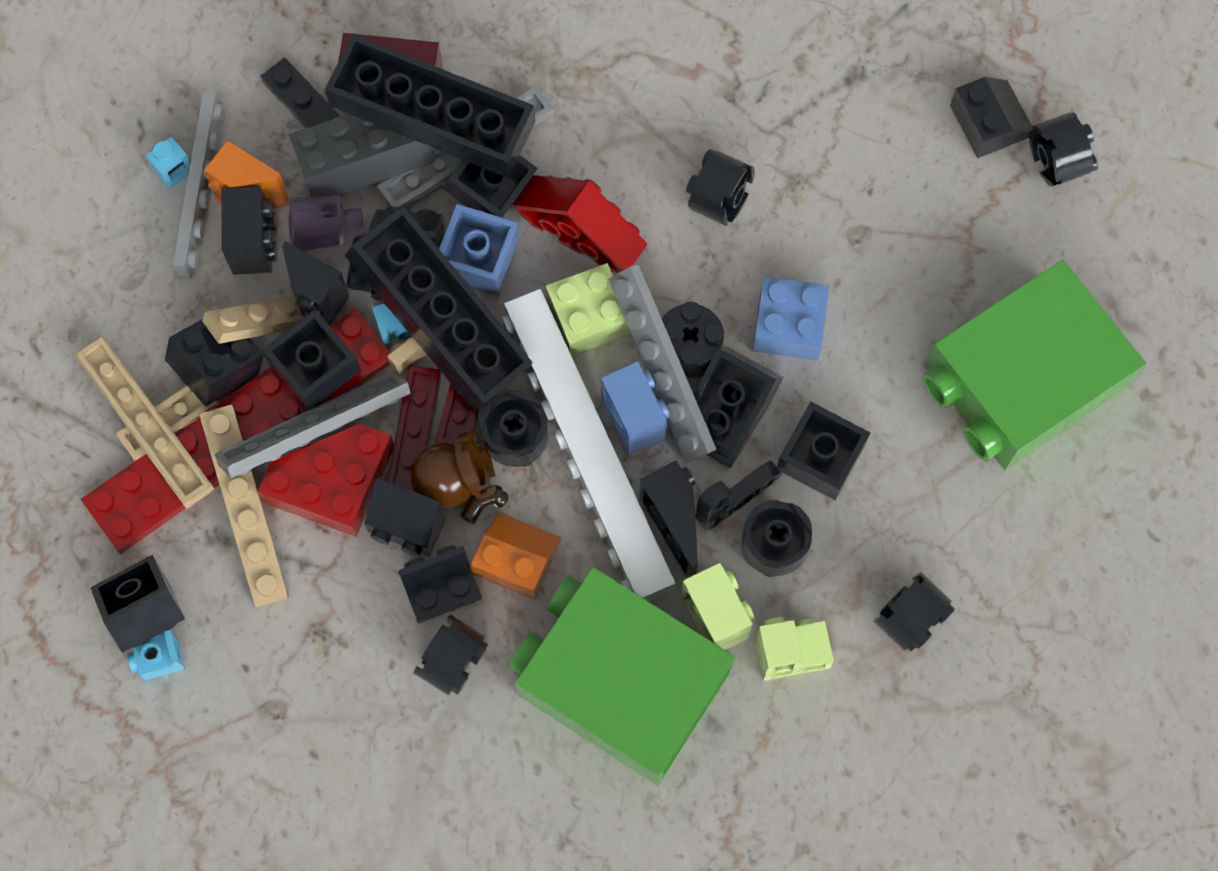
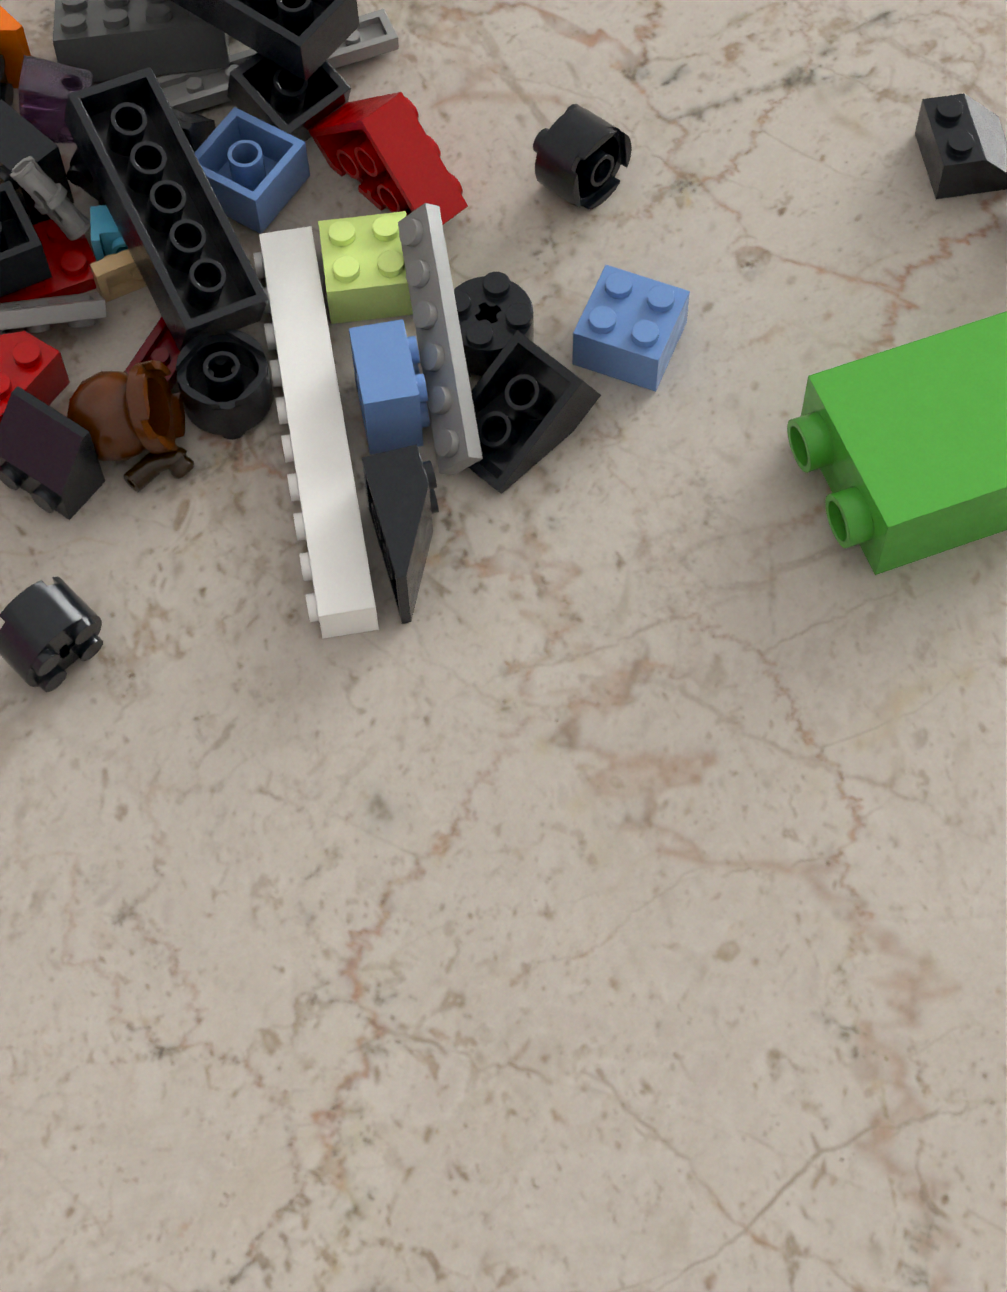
camera: 15 degrees right, 10 degrees down
dark red tile [387,365,442,492] -> none
black bracket [398,545,482,624] -> none
orange slope [470,513,562,600] -> none
bright green brick [509,567,735,786] -> none
yellowish green brick [681,563,754,650] -> none
black beam [695,460,782,532] -> none
black brick [741,500,812,577] -> none
yellowish green brick [755,617,834,681] -> none
black brick [777,401,871,501] -> none
black brick [873,572,955,651] -> none
none -> light grey pin [10,156,90,241]

